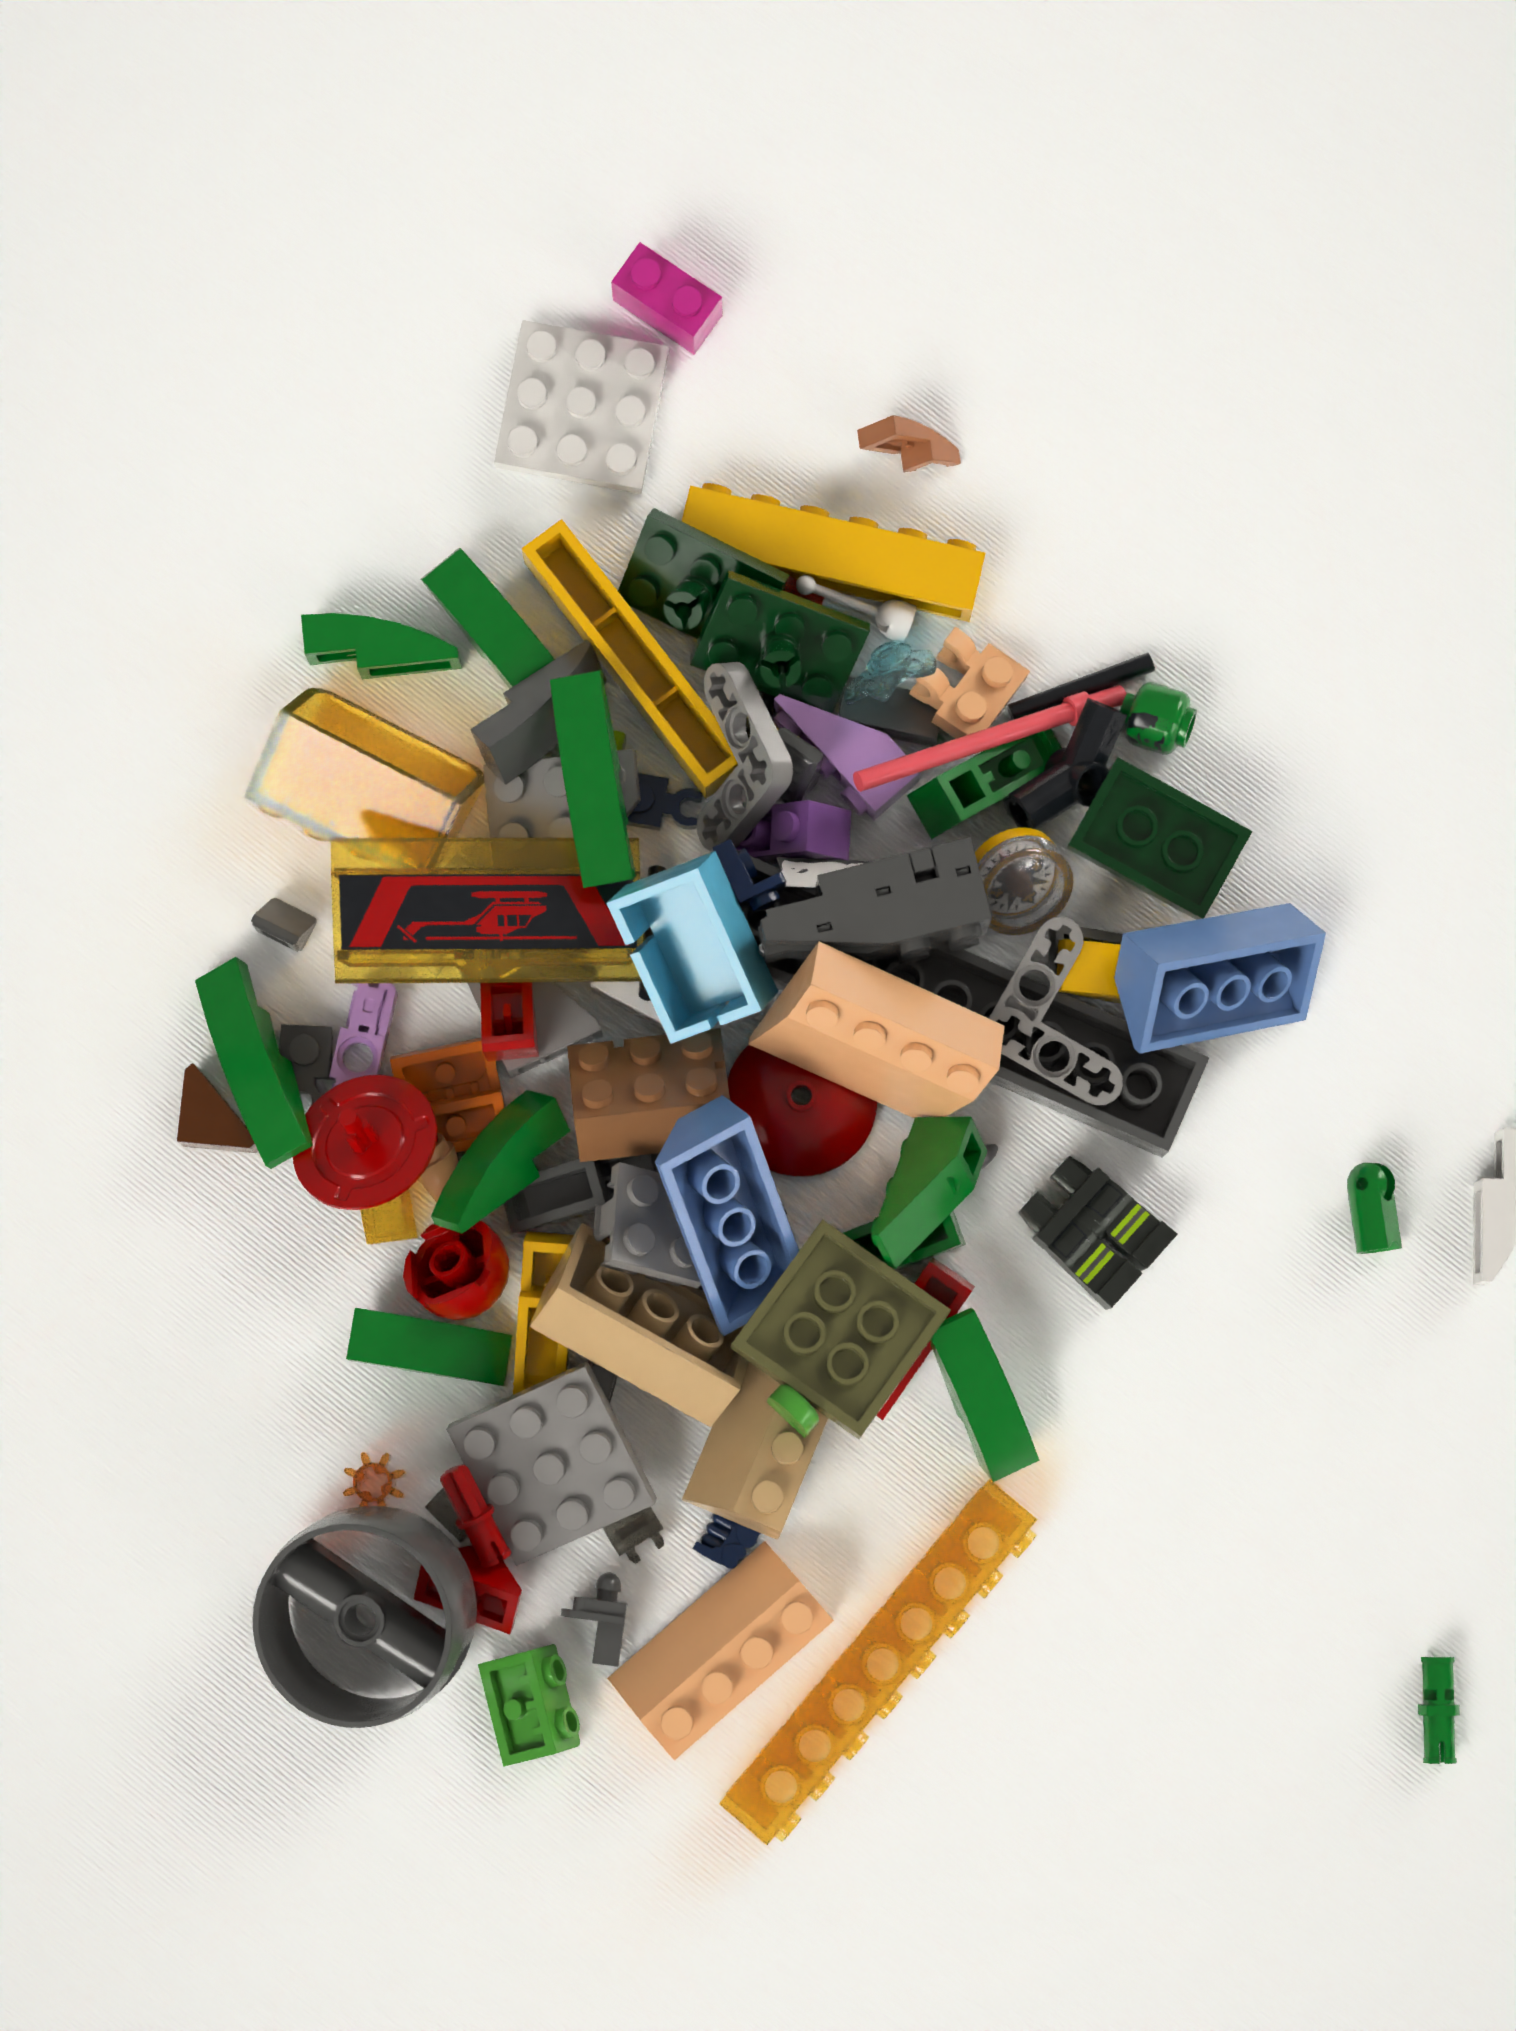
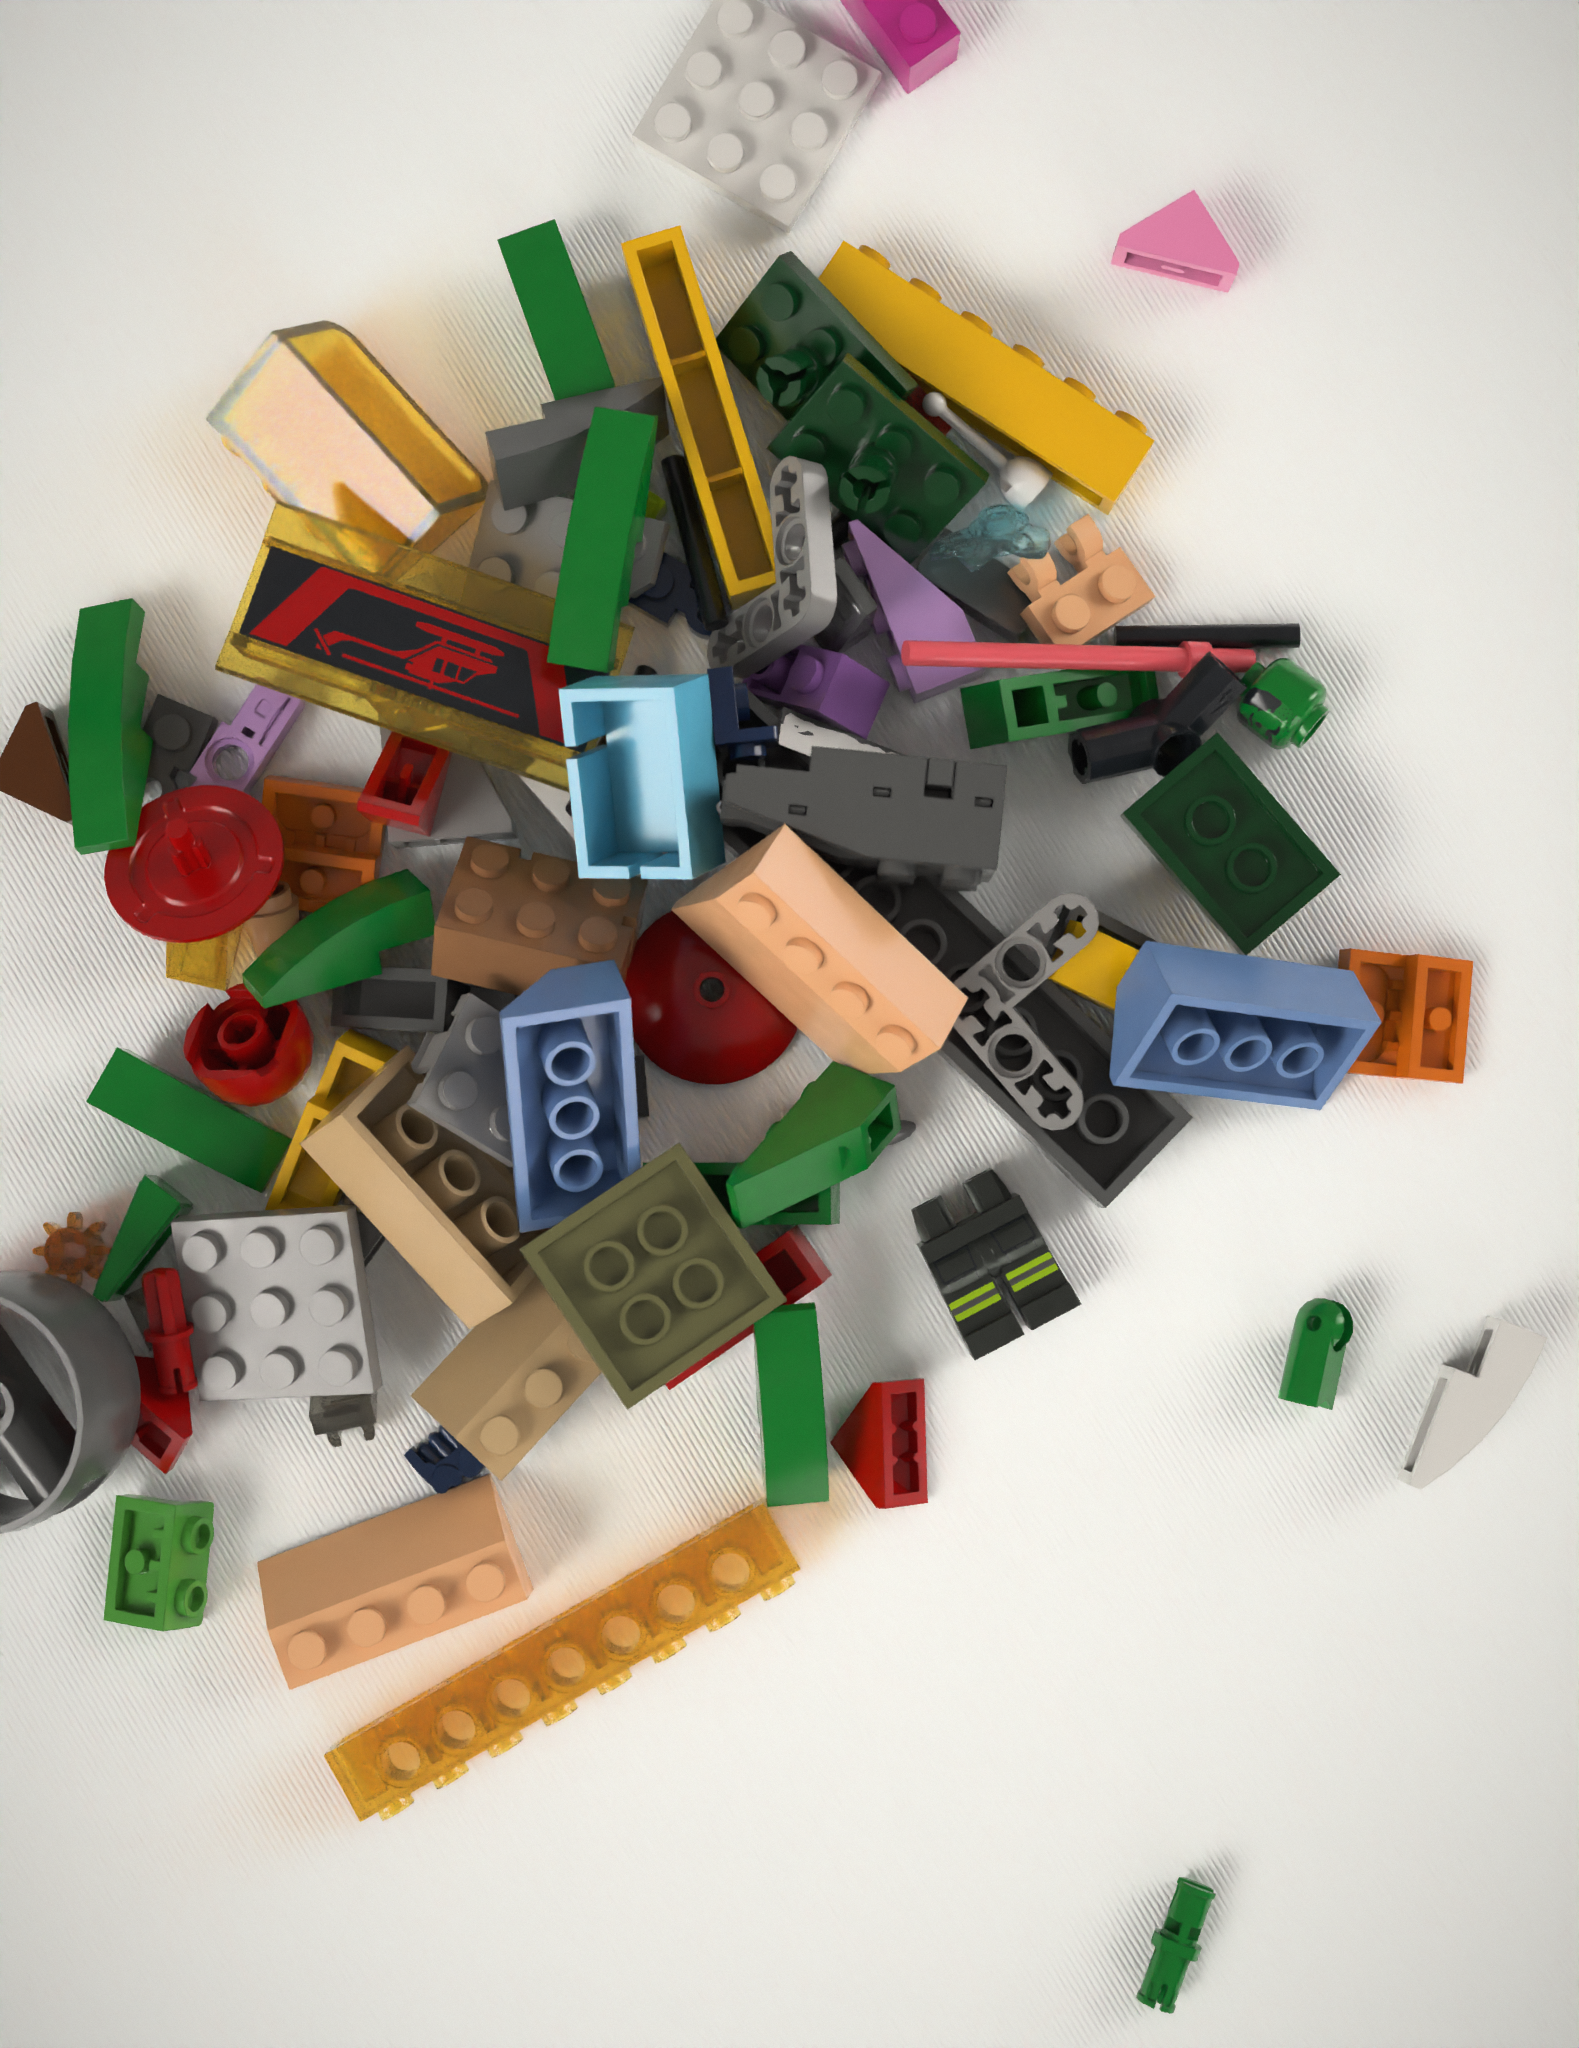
camera: 25 degrees right, 5 degrees up
dark grey slope [251,898,317,952] -> none
green slope [301,613,462,680] -> none
dark grey piece [560,1572,628,1667] -> none
bright green tile [767,1384,819,1438] -> none
nougat slope [857,415,961,473] -> none
clear piece [975,827,1074,935] -> none
none -> green slope [92,1174,194,1303]
none -> black bar [661,455,728,631]
none -> red slope [830,1378,928,1509]
none -> bright pink slope [1111,190,1240,293]
none -> orange slope [1338,948,1473,1084]

